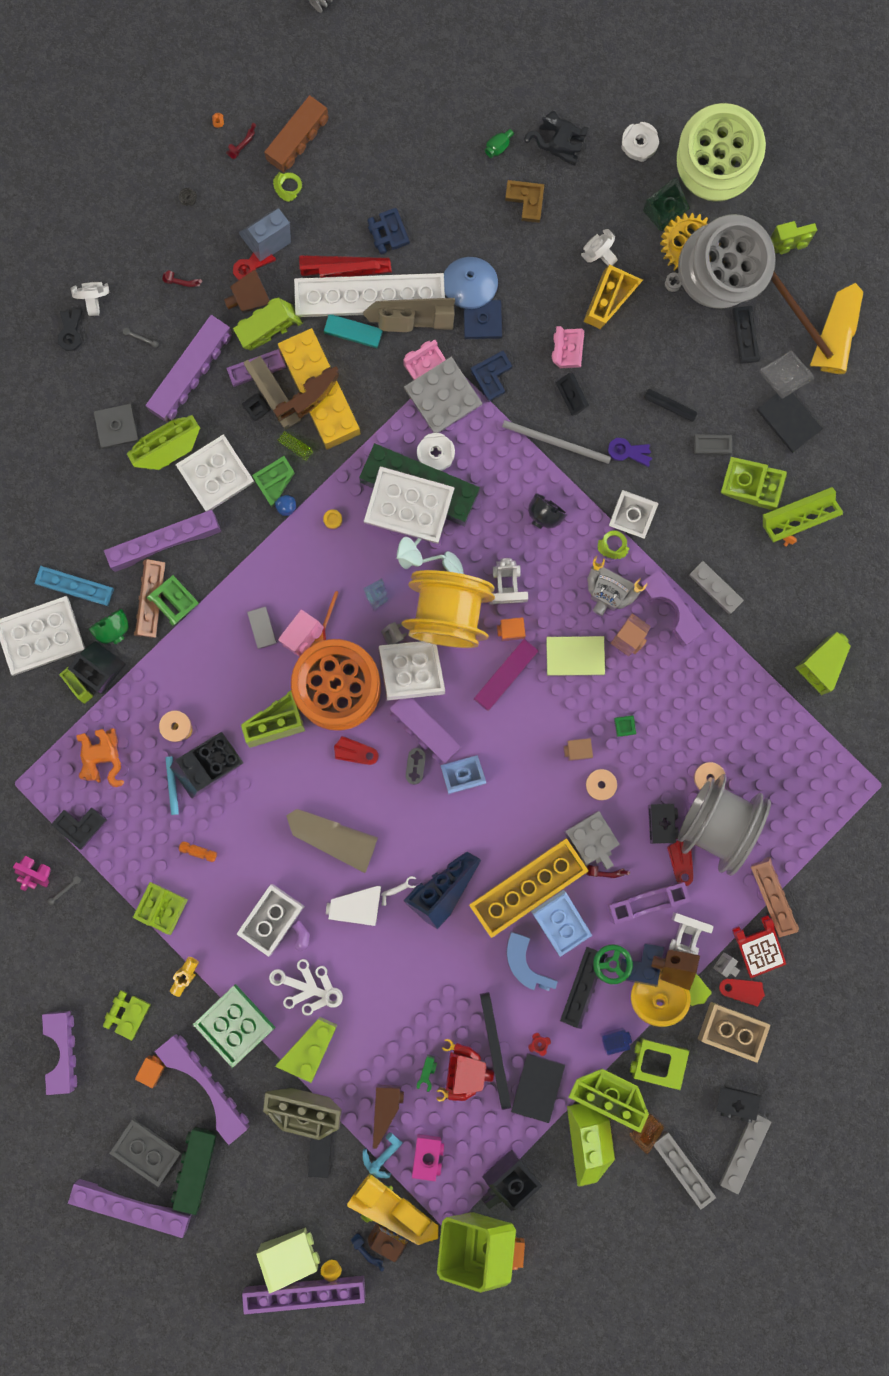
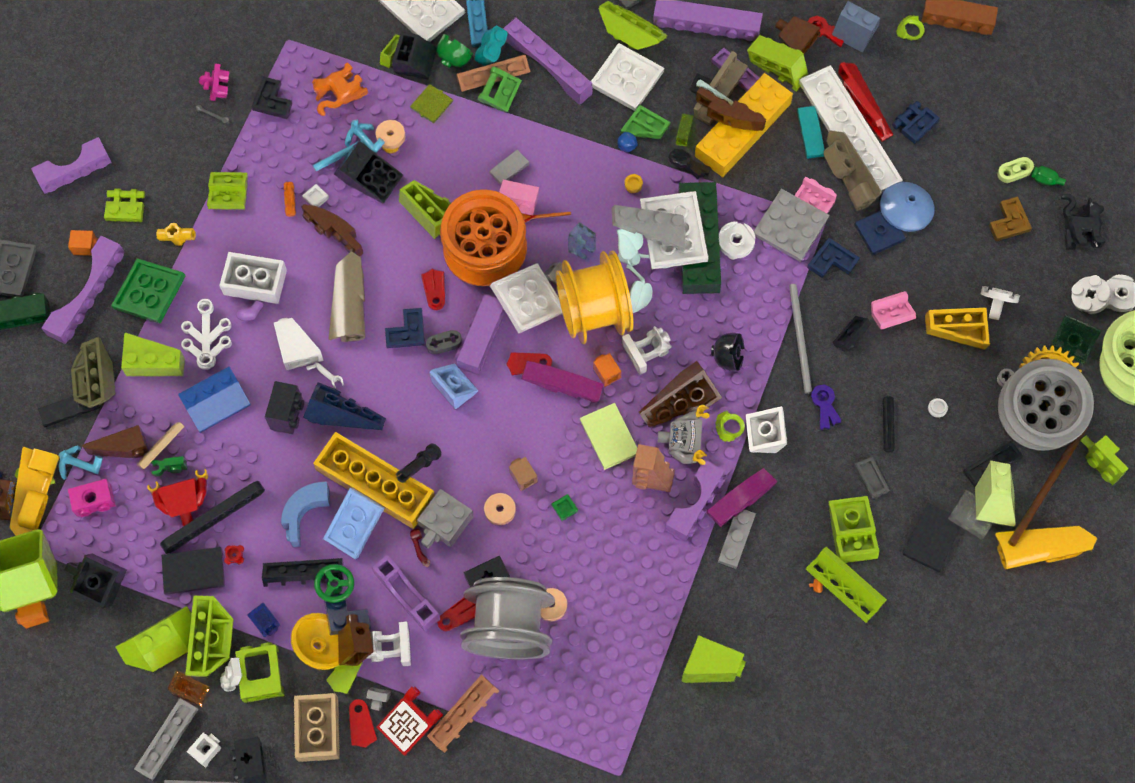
camera: 70 degrees right, 15 degrees down
none -> tan tile [137,422,185,470]
none -> slope [178,366,251,433]
none -> white brick [187,732,221,768]
none -> white plate [220,658,242,691]
none -> black piece [265,381,305,434]
none -> reddish brown slope [301,204,364,256]
none -> white tile [302,184,329,207]
none -> medium azure piece [345,119,385,153]
none -> dark blue plate [385,308,425,349]
none -> black pin [396,443,442,483]
none -> clear neon green piece [410,84,453,123]
none -> teal brick [475,25,508,66]
none -> red piece [507,352,552,376]
none -> light grey wing [611,205,686,252]
none -> reddish brown wedge [639,361,722,427]
none -> black piece [668,149,711,179]
none -> light aqua bar [696,80,734,105]
none -> magenta slope [707,468,777,527]
none -> white plate [928,398,948,417]
none -> yellowish green slope [975,461,1016,527]
none -> yellowish green plate [997,157,1034,183]
none -> white plate [1071,275,1111,314]

